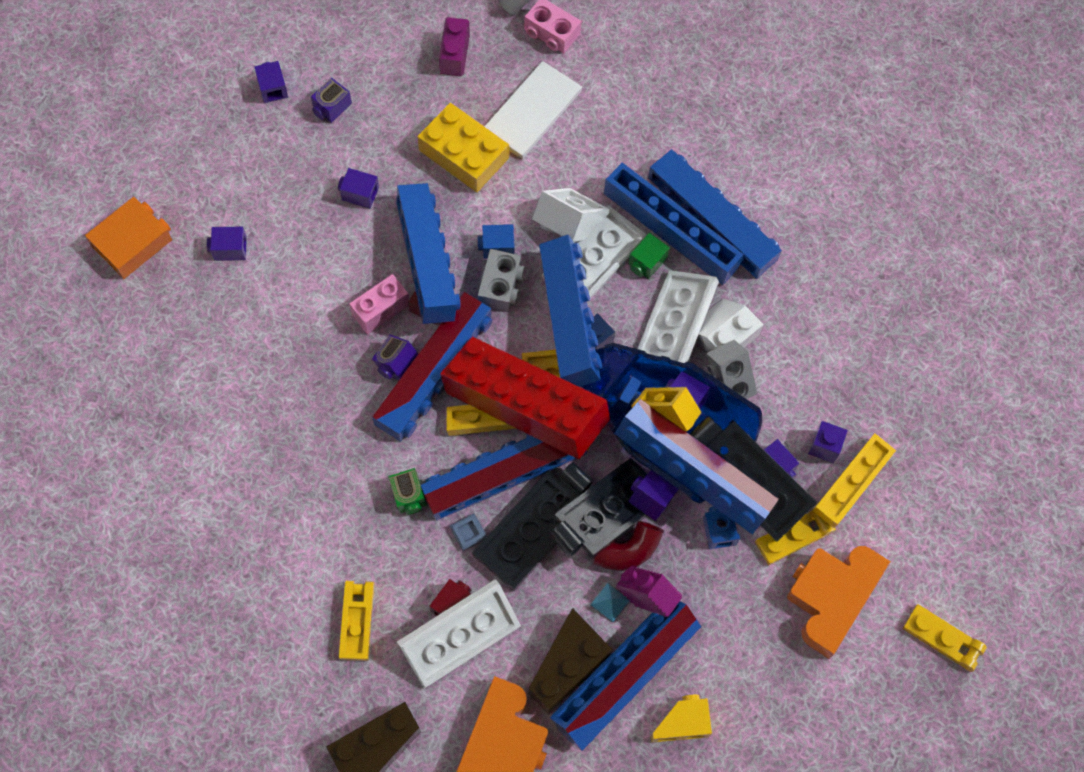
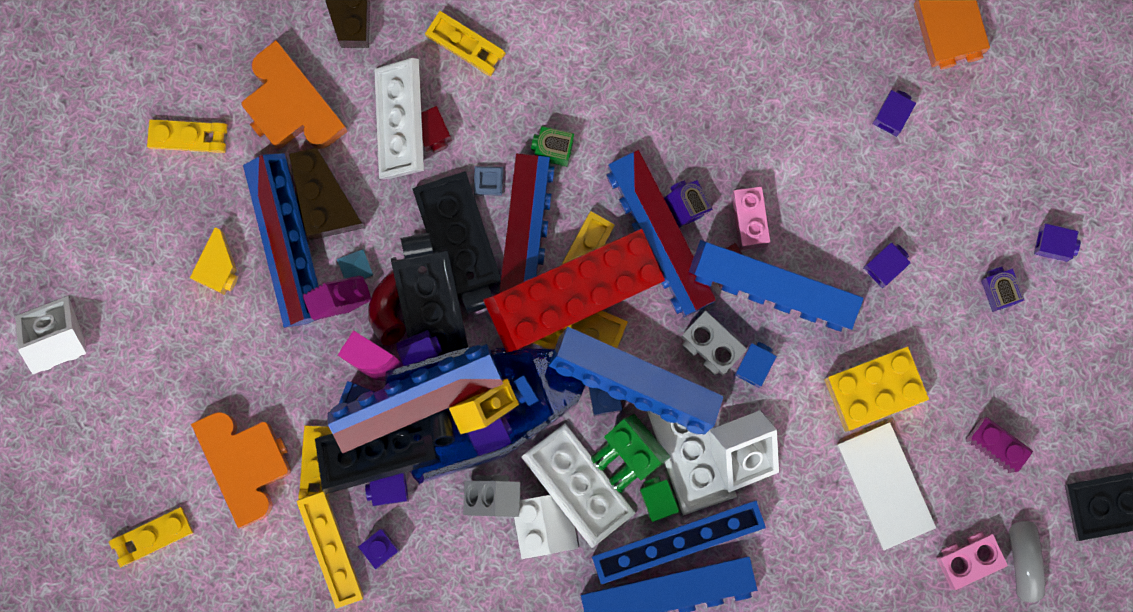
camera: 125 degrees right, 15 degrees up
none -> dark pink brick [337,330,406,381]
none -> green brick [591,414,671,492]

